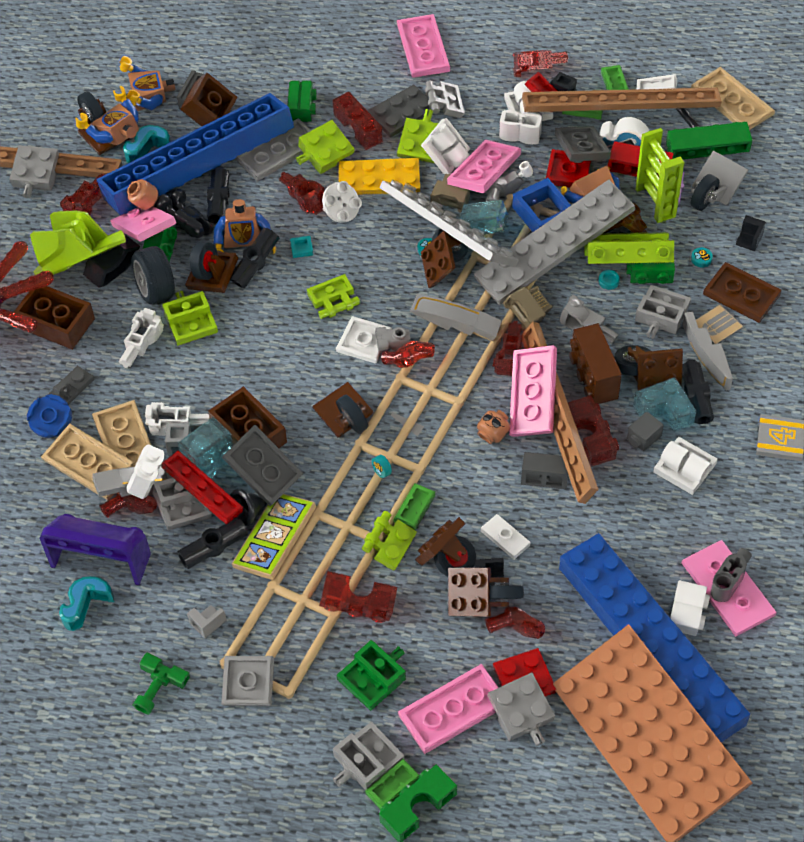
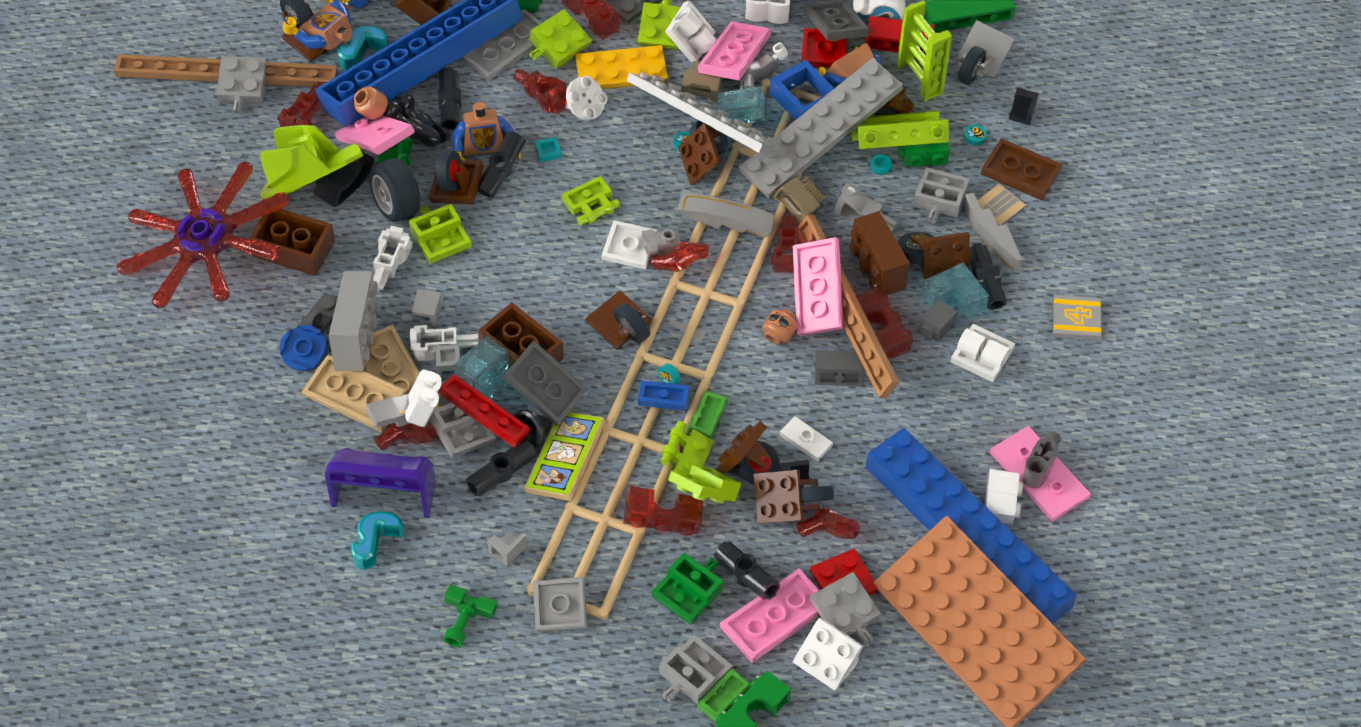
camera: 10 degrees left, 0 degrees up
none -> light grey brick [329,271,380,371]
none -> light grey panel [412,289,442,328]
none -> blue plate [638,380,689,411]
none -> lime plate [668,464,741,504]
none -> black piece [714,541,780,600]
none -> white plate [793,618,864,690]

